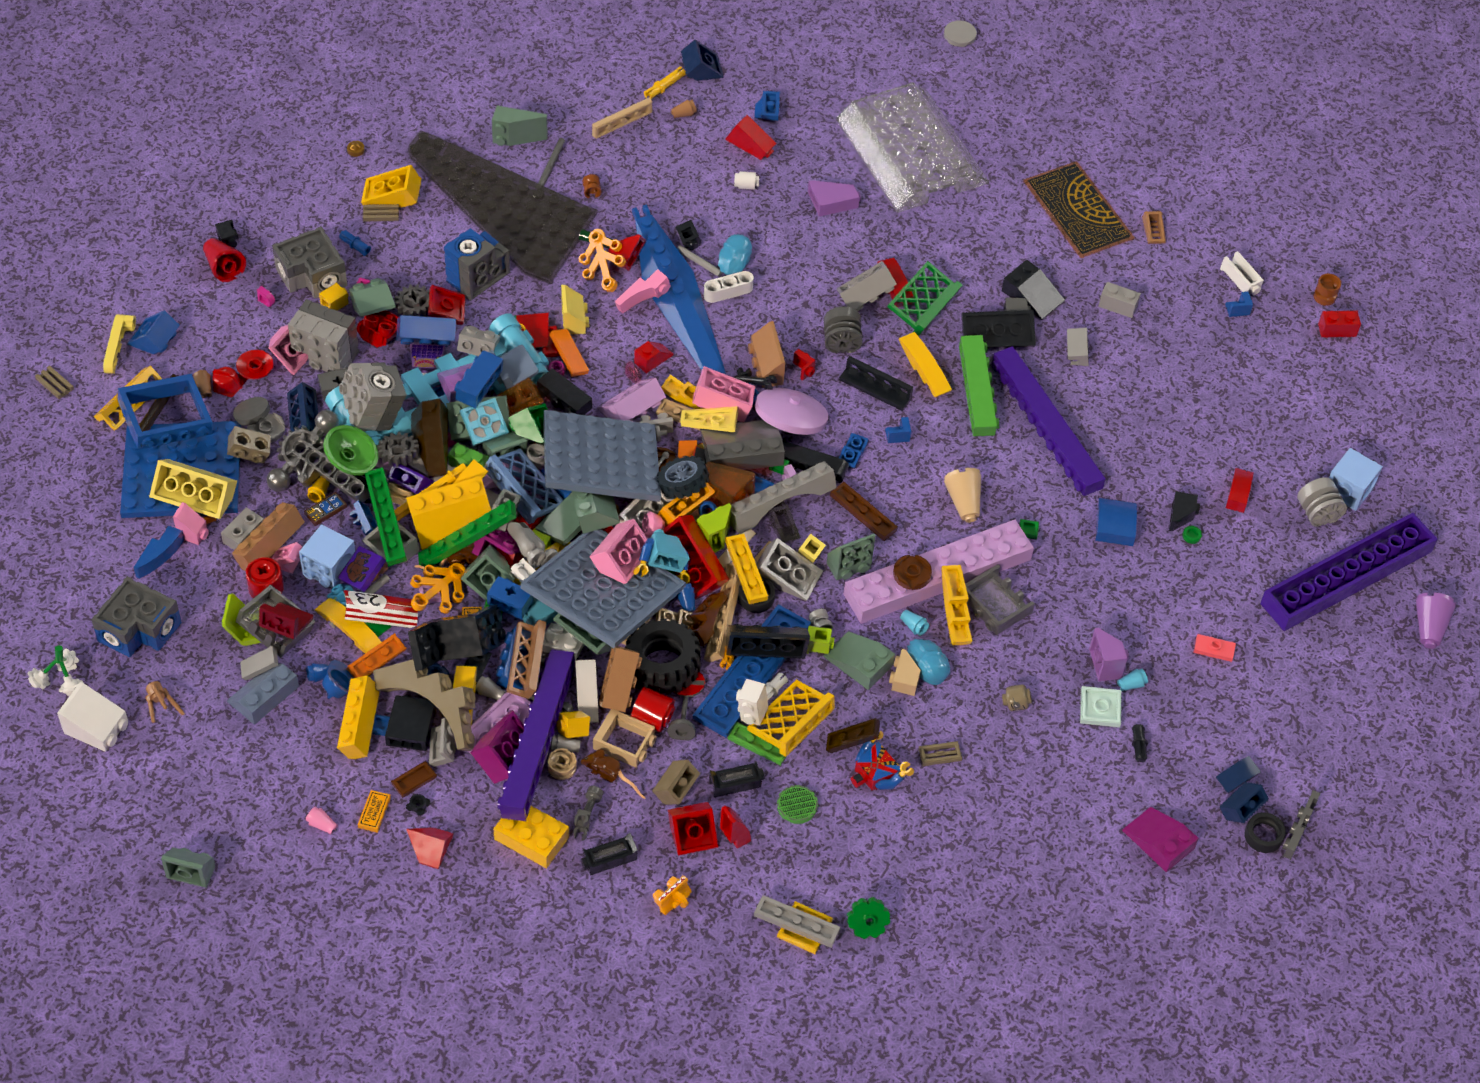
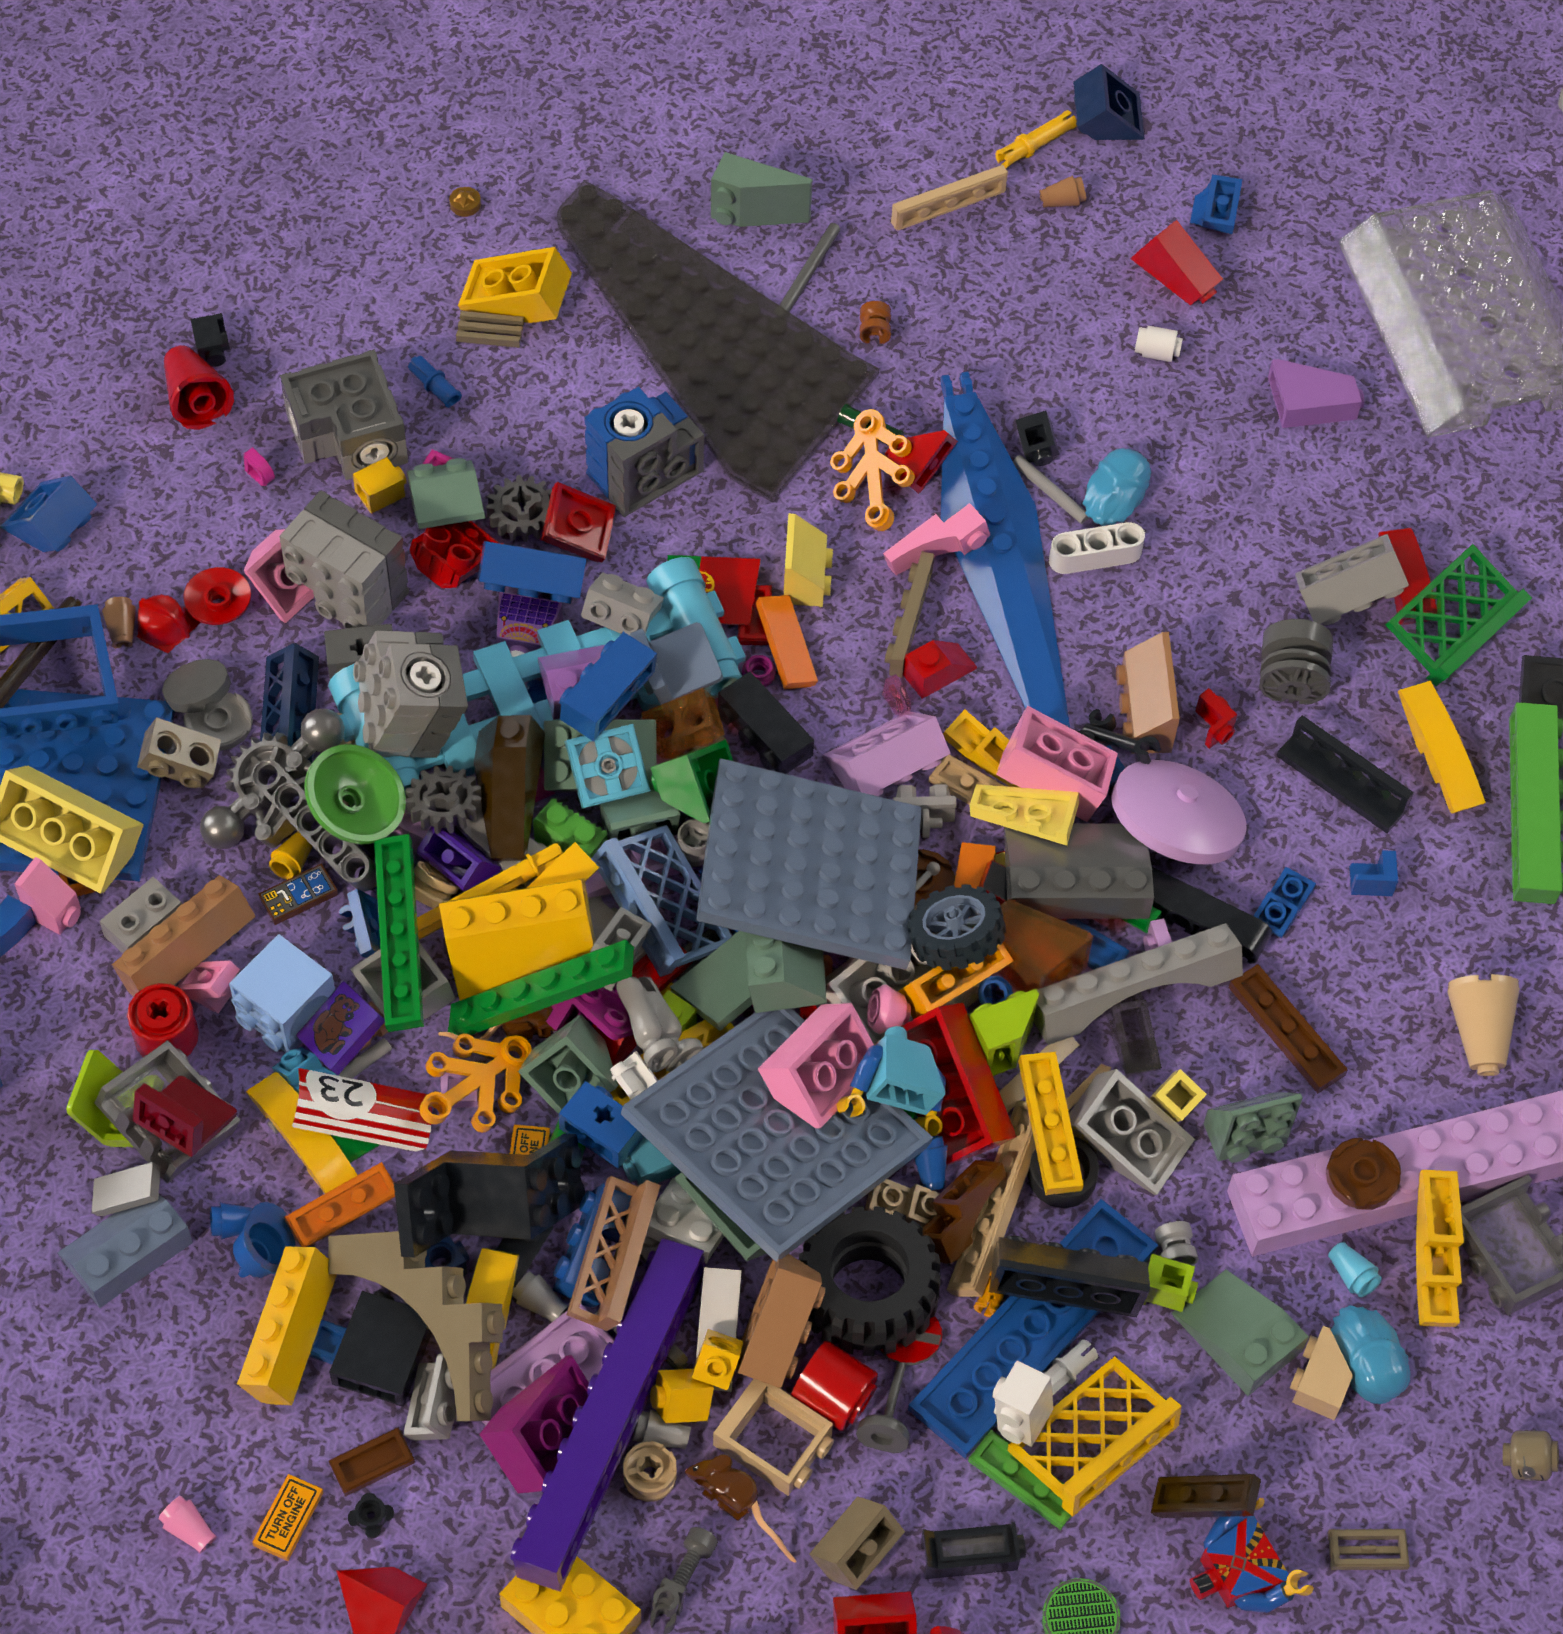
camera: 10 degrees right, 5 degrees up
none -> yellow brick [691,1329,743,1391]
none -> dark tan plate [885,551,935,678]

